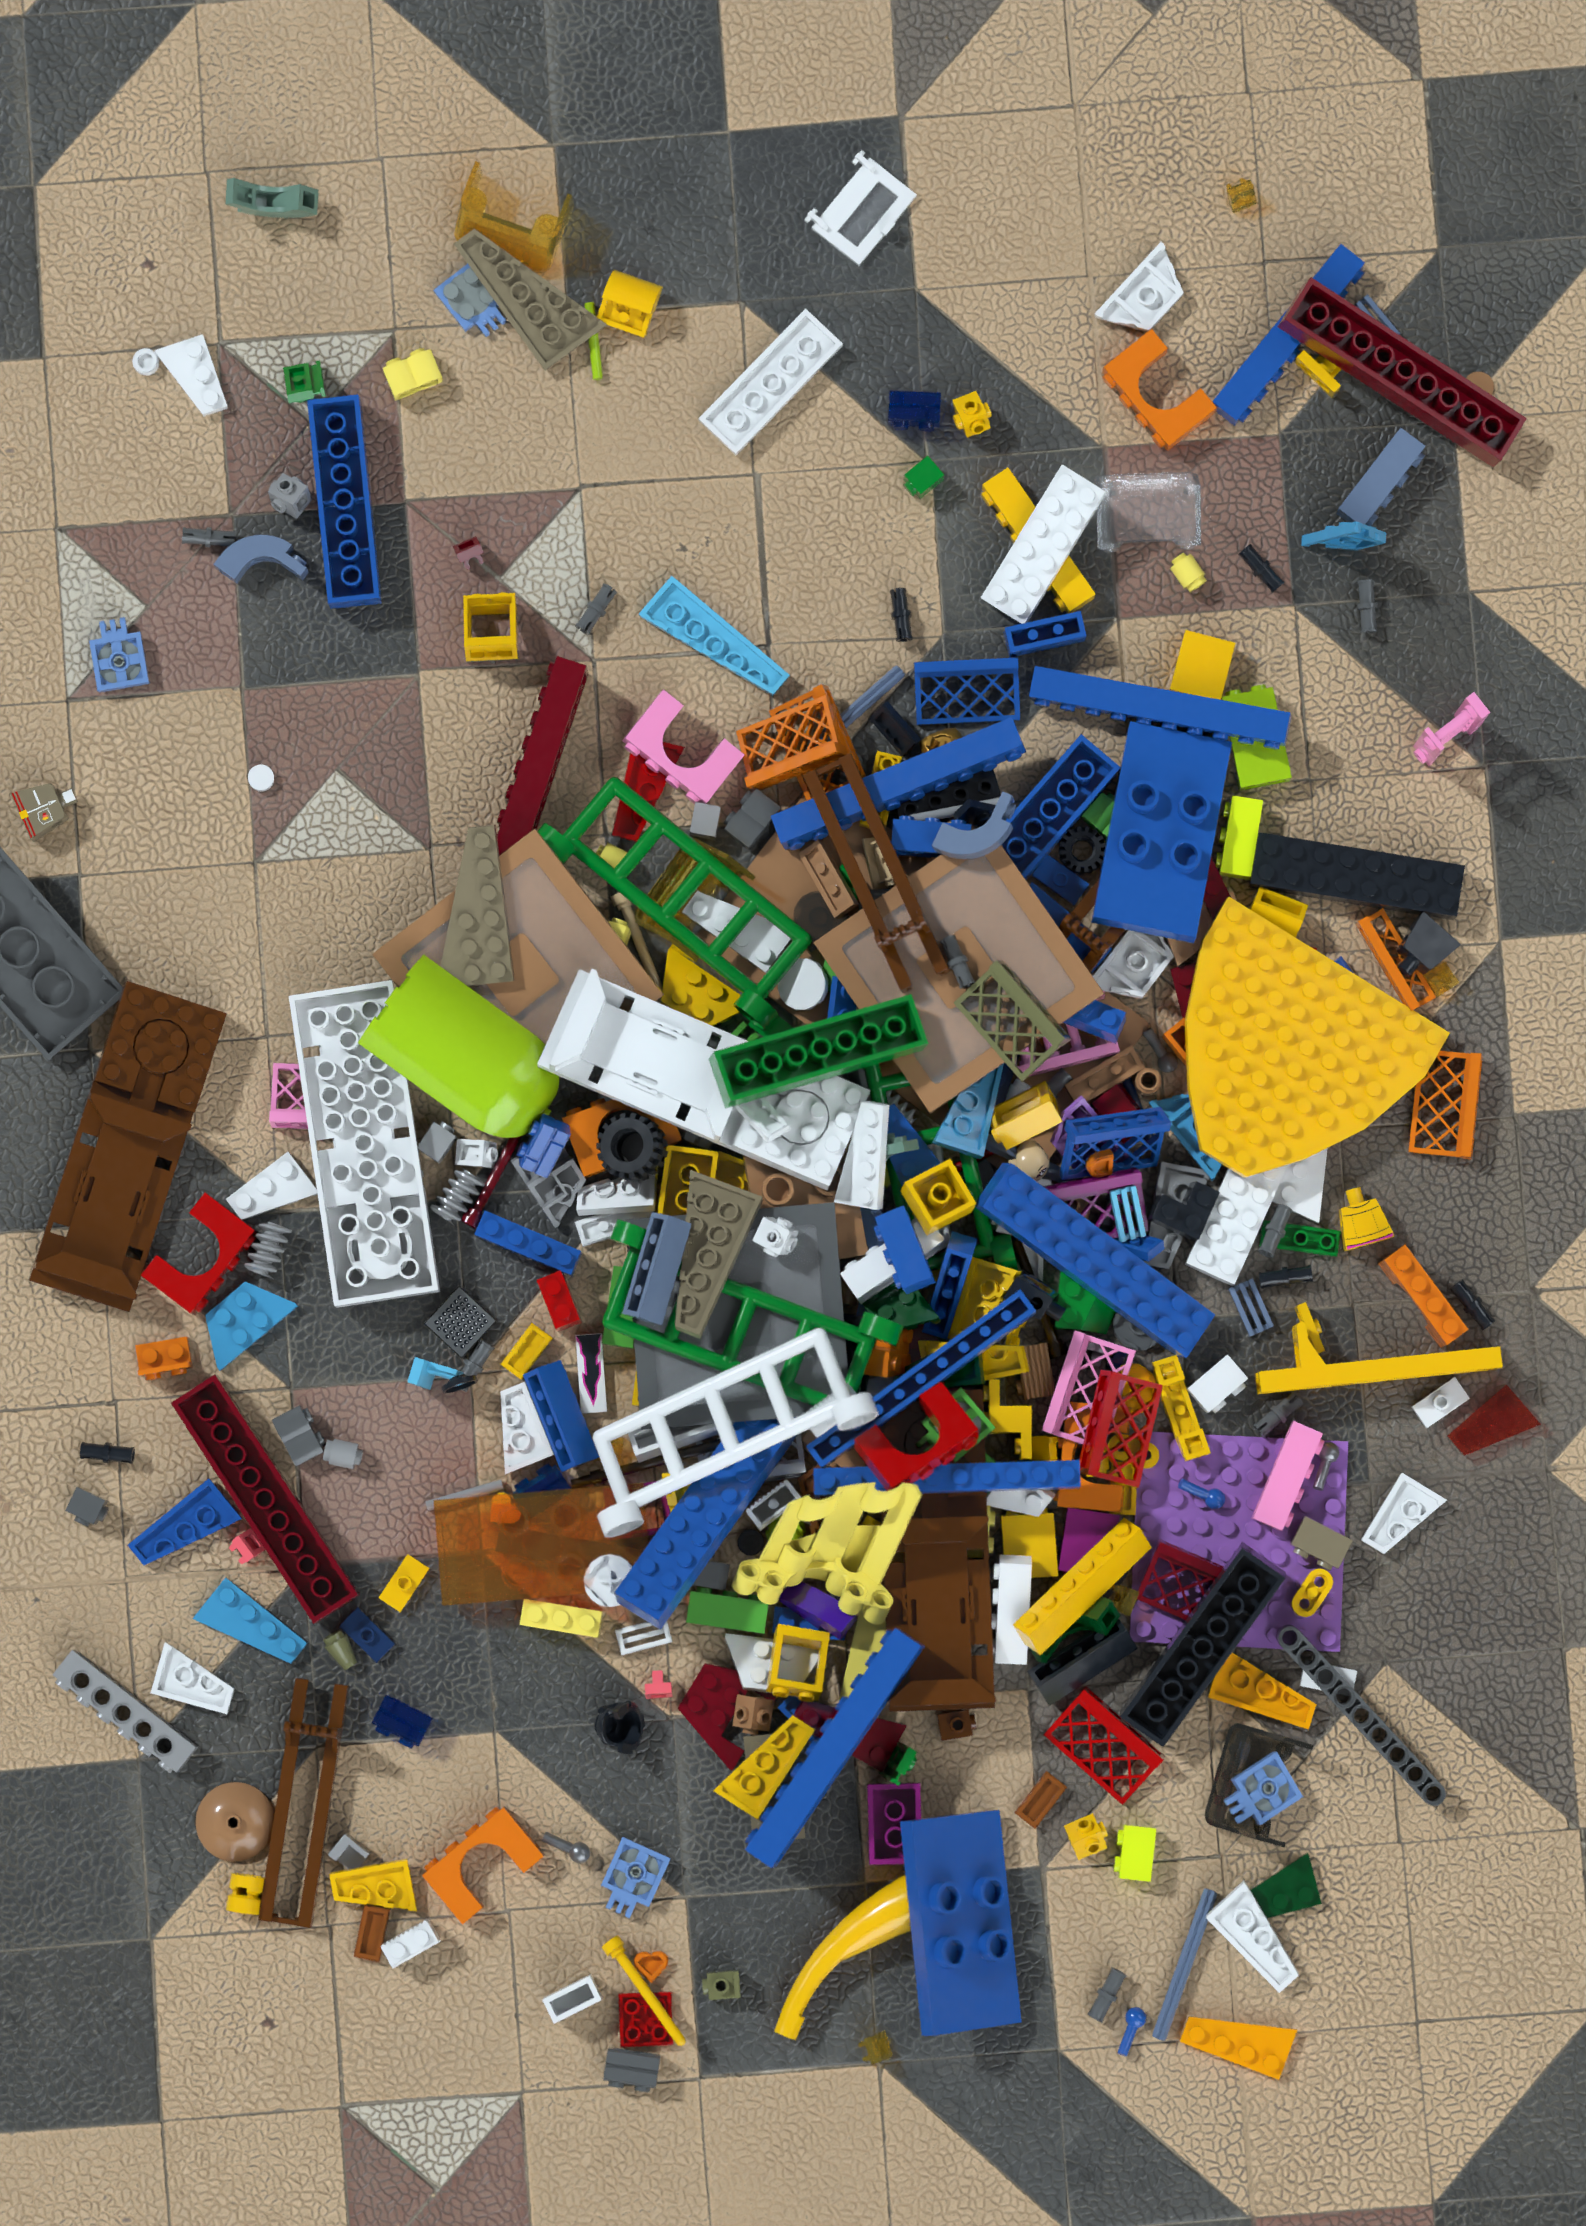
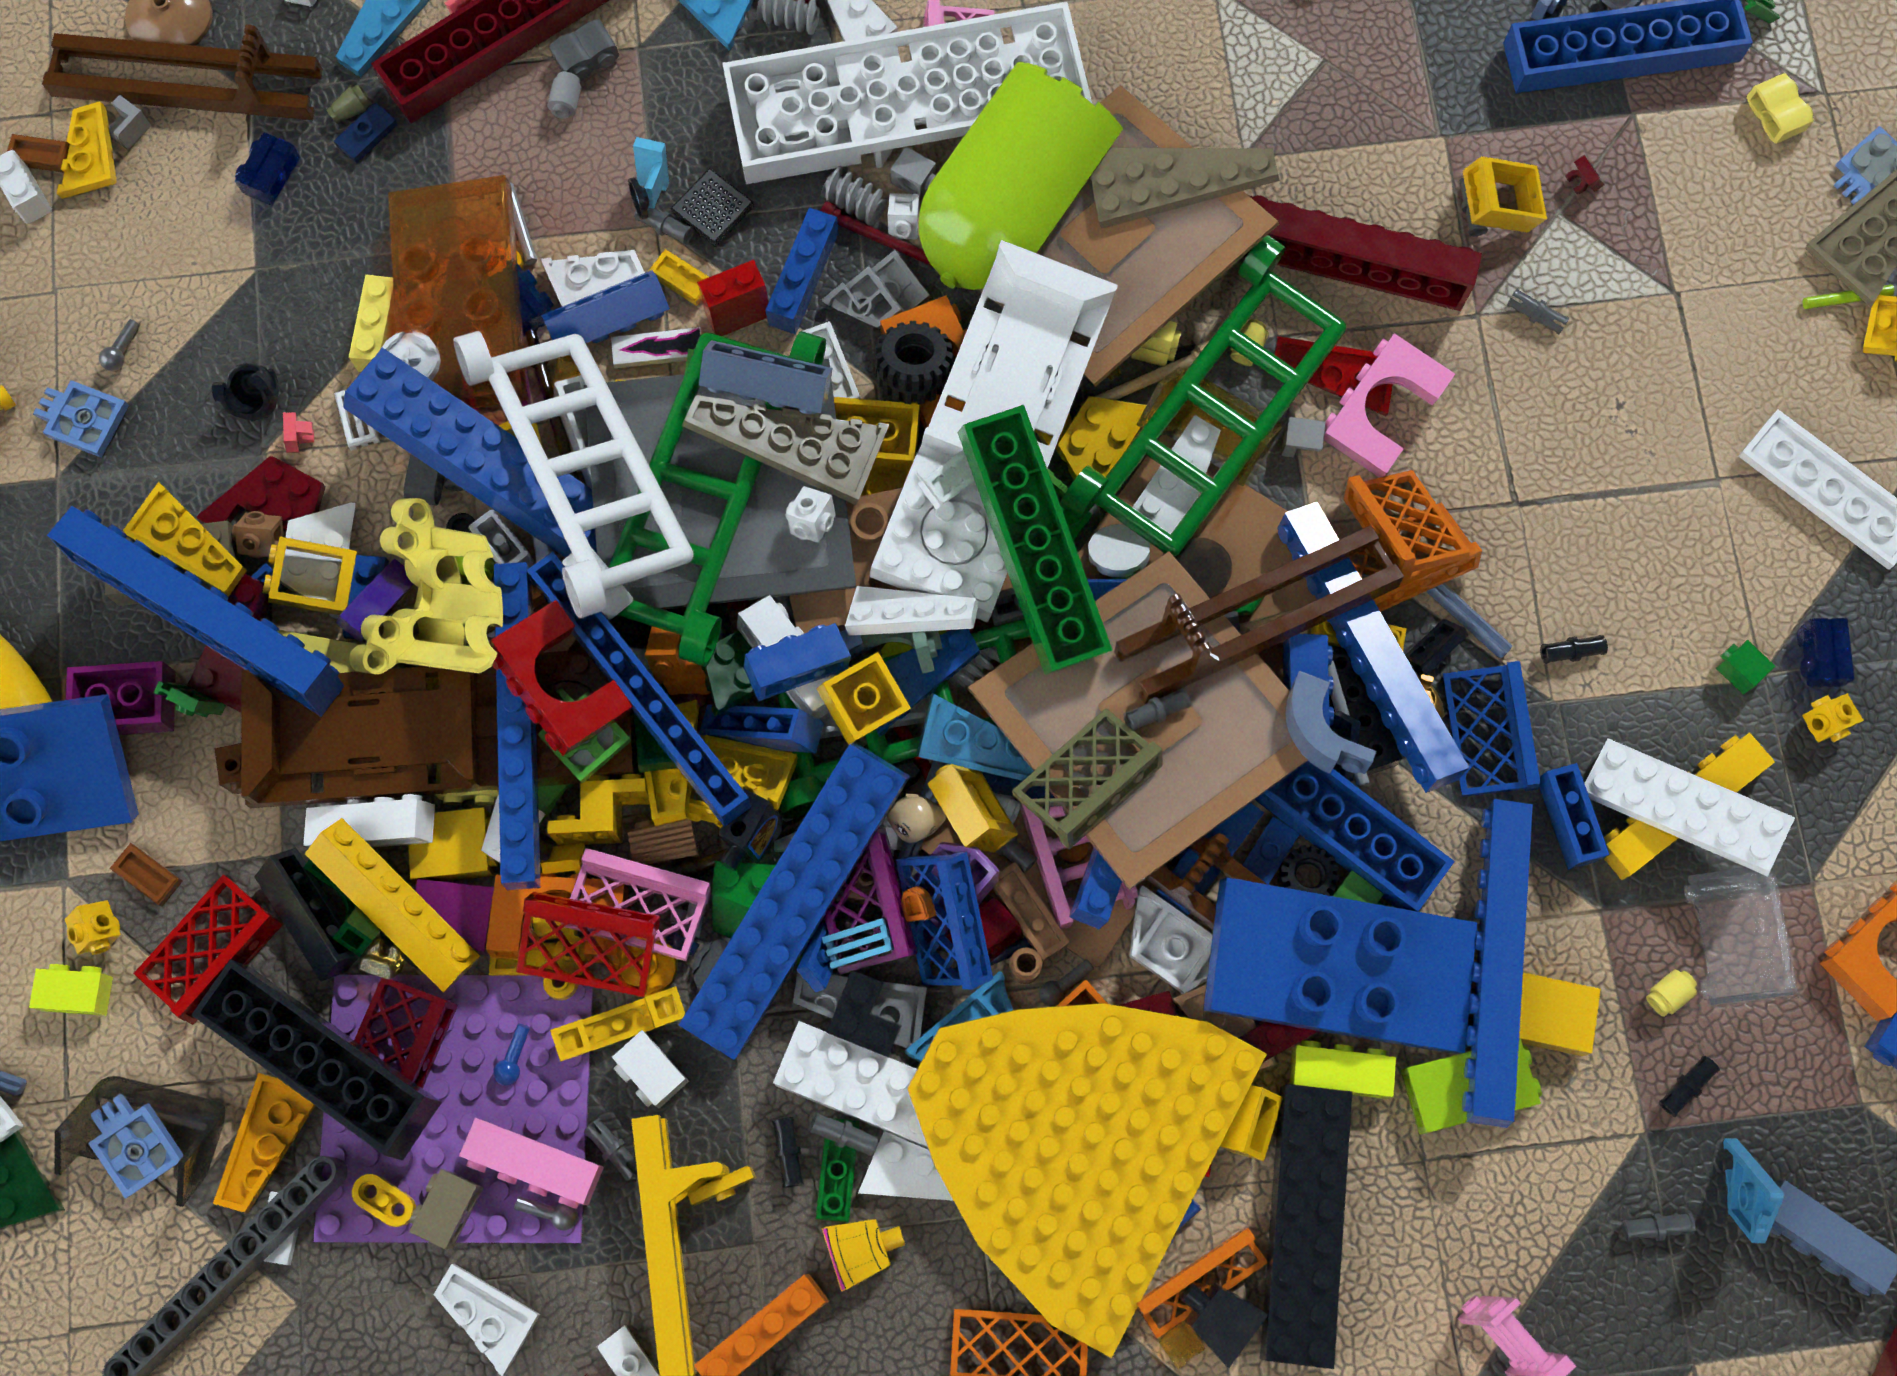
camera: 85 degrees right, 10 degrees down
yellow wheel [226,1873,265,1915] -> none
yellow plate [379,1554,430,1612] -> none
orange arch [422,1806,545,1925] -> none
brick [517,1114,571,1178] -> none
white wing [576,1167,658,1216] -> none
medium azure wing [639,576,790,696] -> none
bright green brick [686,1587,769,1634] -> none
dark grey brick [724,788,781,851] -> none
medium nougat plate [799,839,859,919] -> none
sand blue tile [1228,1278,1274,1337] -> none

